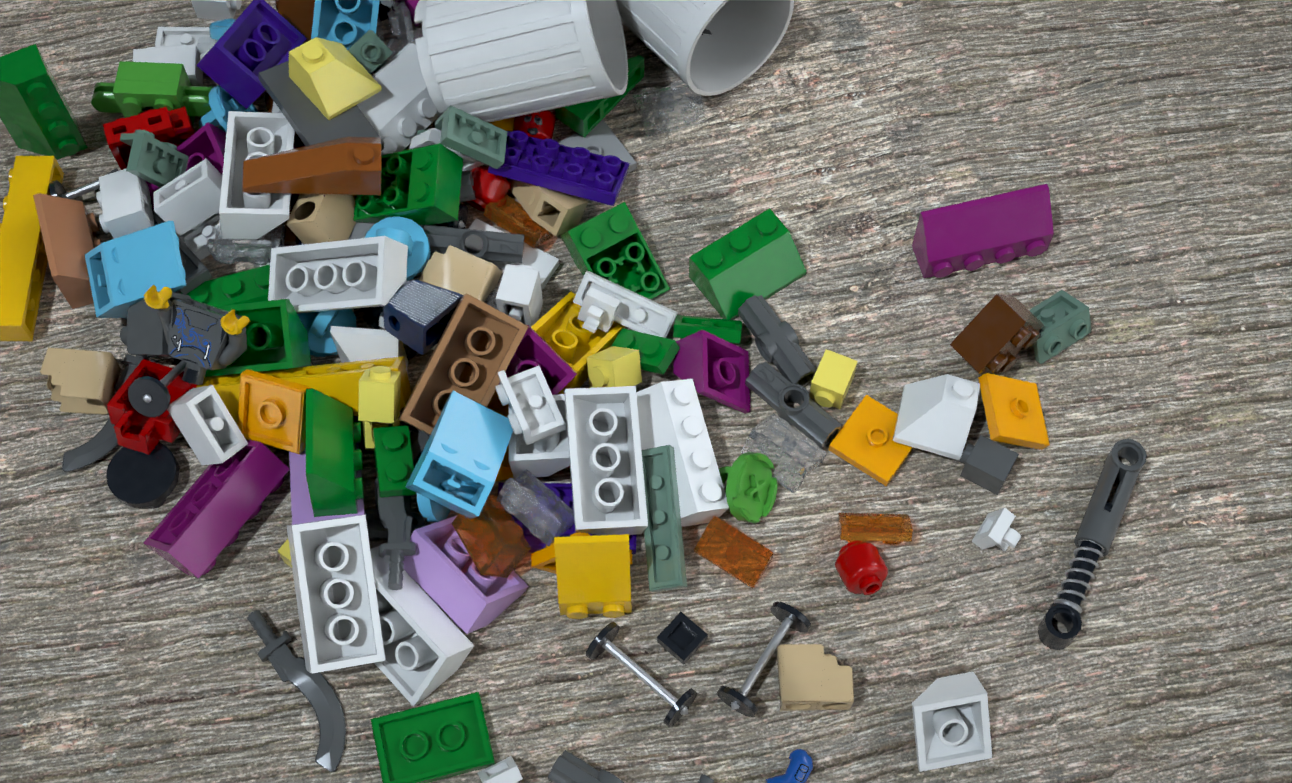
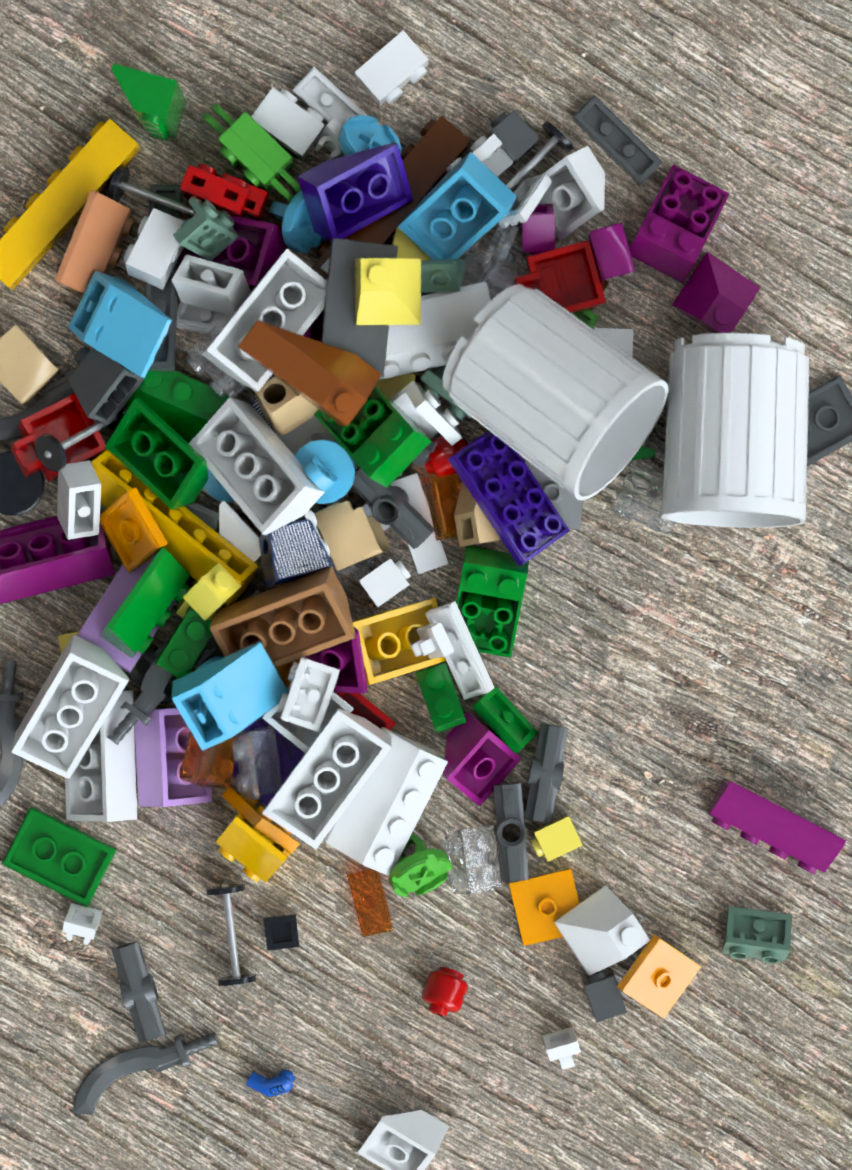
camera: 45 degrees right, 25 degrees up
dark grey torso [144,285,250,385] -> none
sand green bracket [435,105,507,169] -> none
light yellow brick [587,346,642,388] -> none
sand green tile [641,445,687,592] -> none
green slope [689,208,806,320] -> none
axle [717,601,811,717] -> none
tan piece [777,644,854,711] -> none
clear orange plate [838,513,913,545] -> none
reddish brown brick [950,294,1044,374] -> none
piece [1038,439,1147,650] -> none

